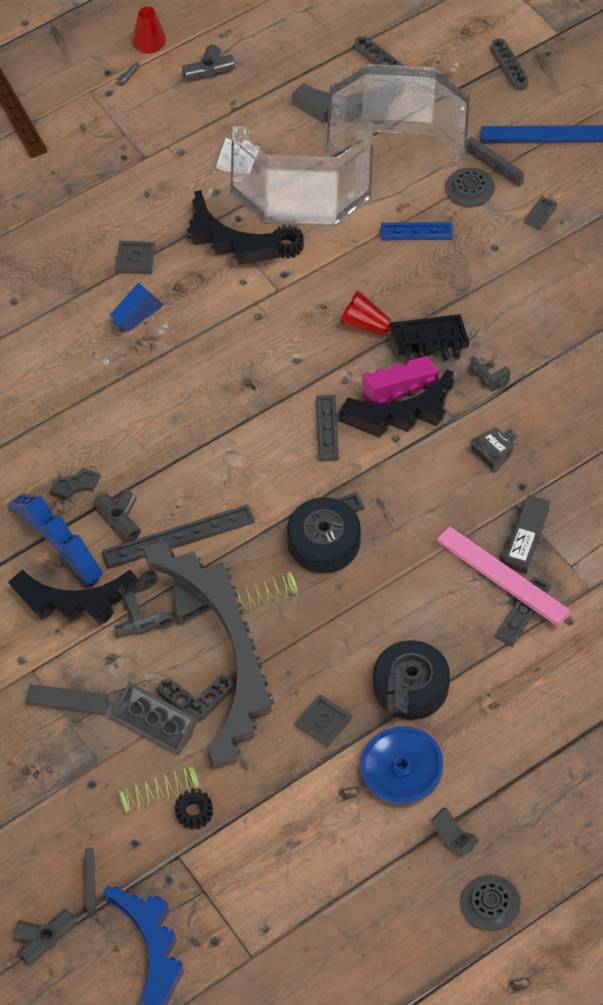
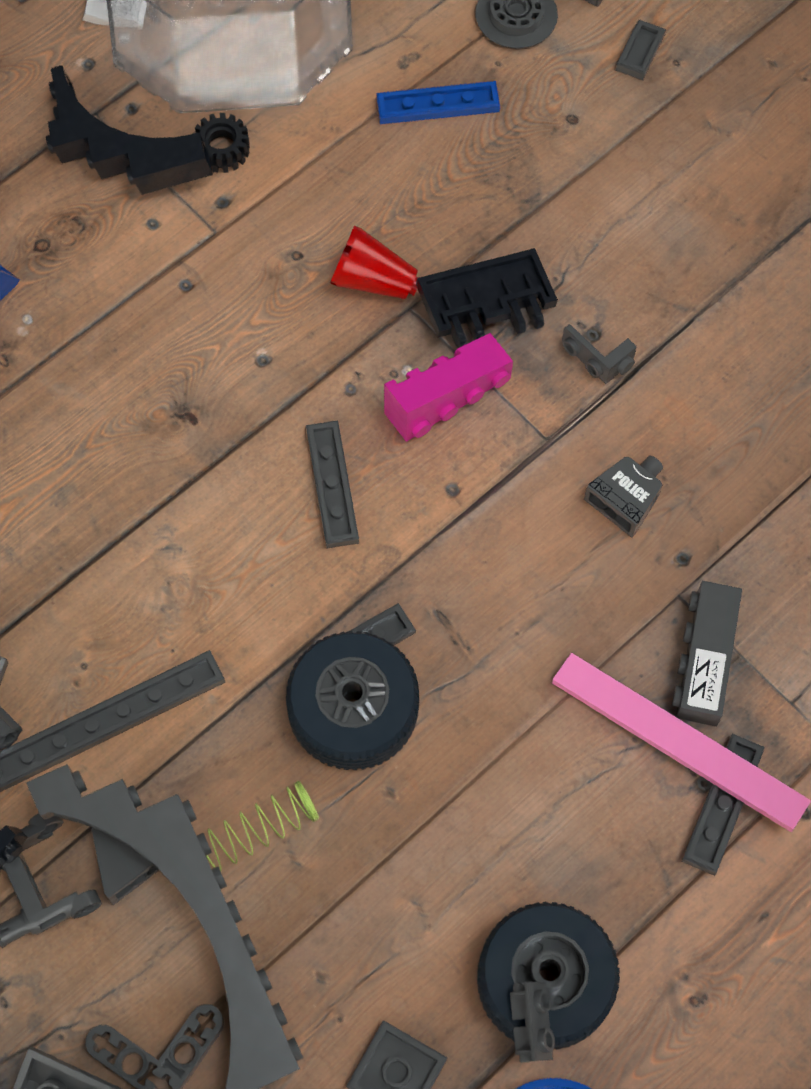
camera: 10 degrees left, 10 degrees up
black arch [339,369,455,438] -> none

